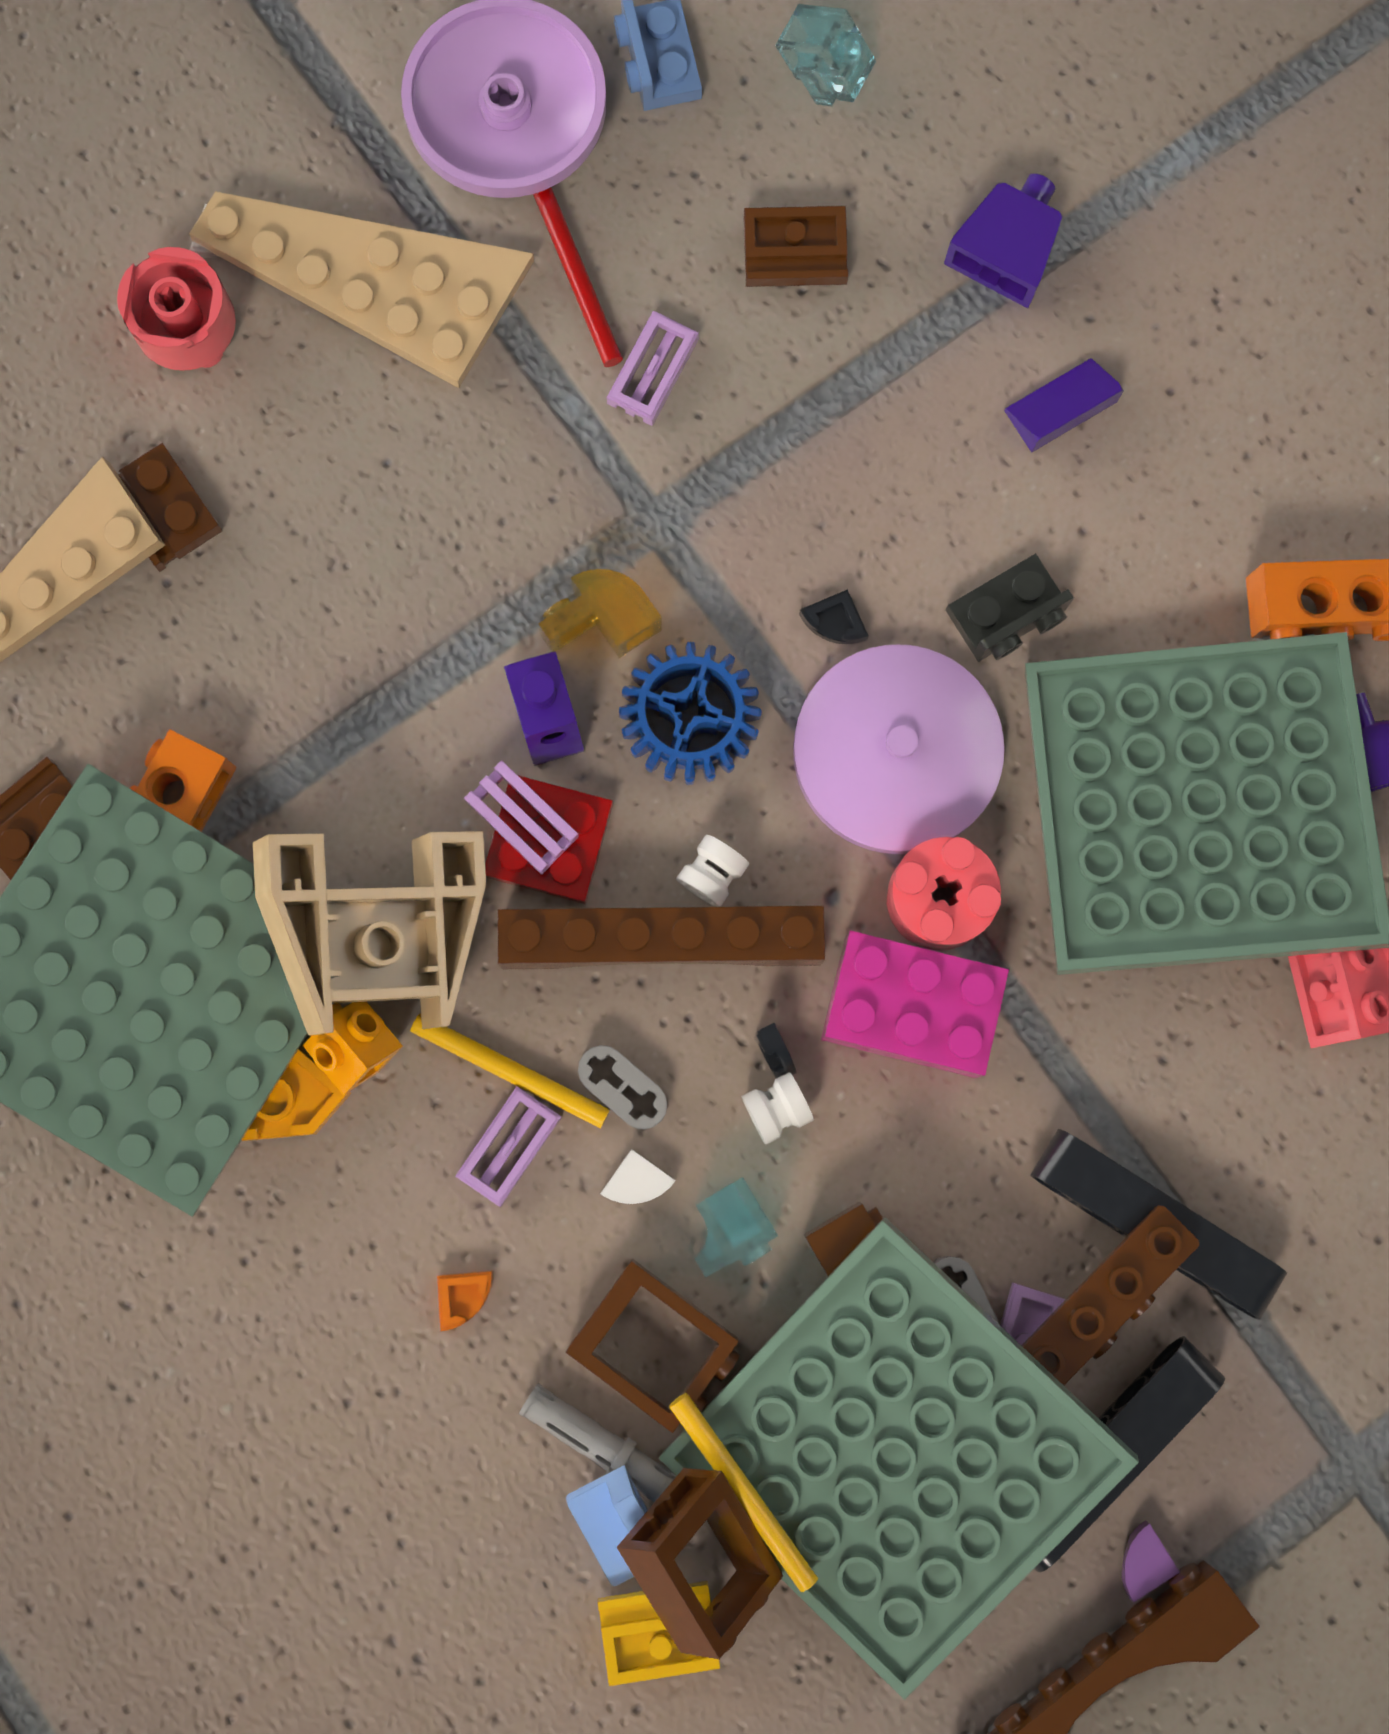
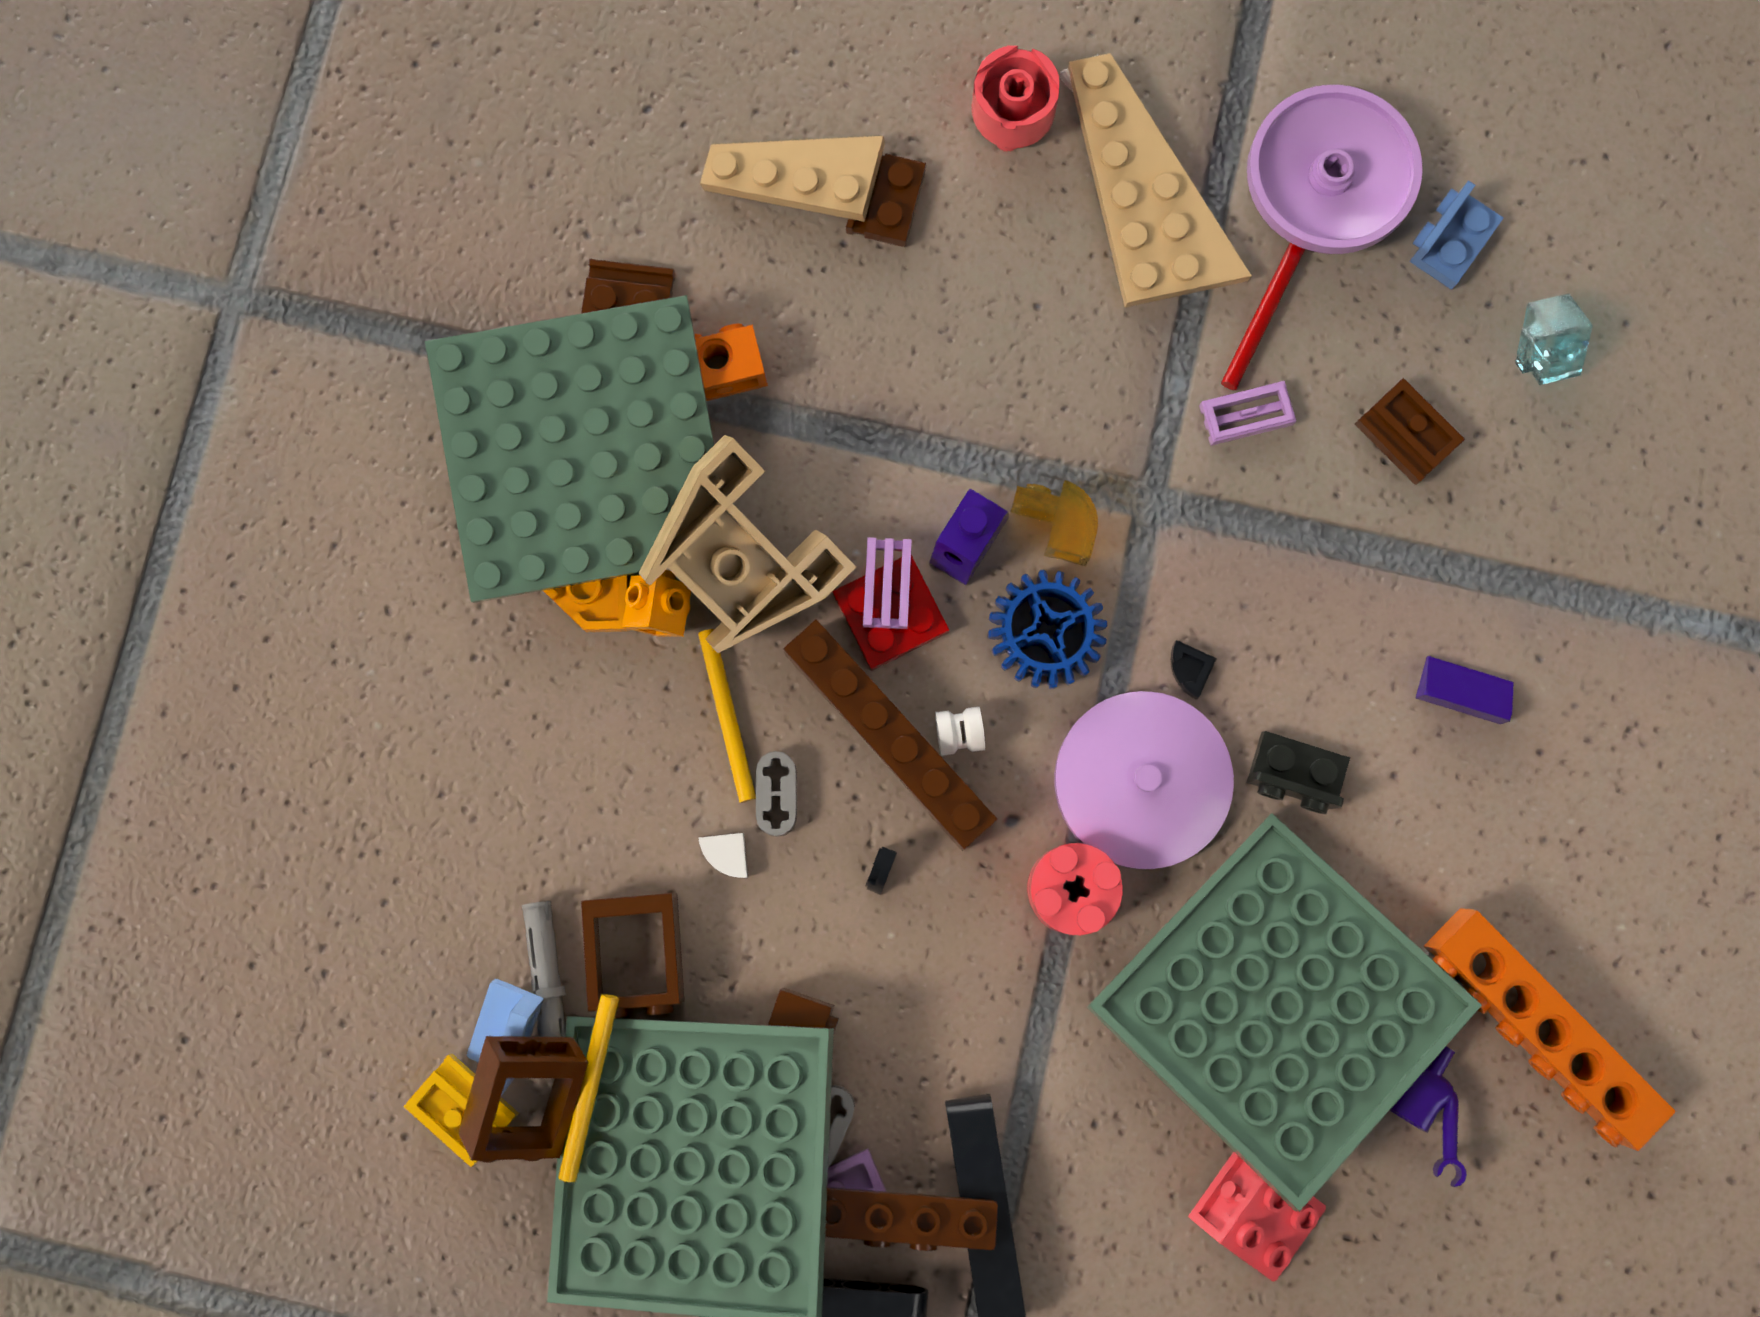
camera: 55 degrees right, 0 degrees up
orange tile [437,1270,493,1331] -> none
lavender tile [455,1086,562,1207] -> none
clear light blue brick [694,1177,778,1278] -> none
white wheel [741,1072,814,1145] -> none
dark pink brick [821,931,1009,1078] -> none
dark purple torso [944,173,1063,308] -> none

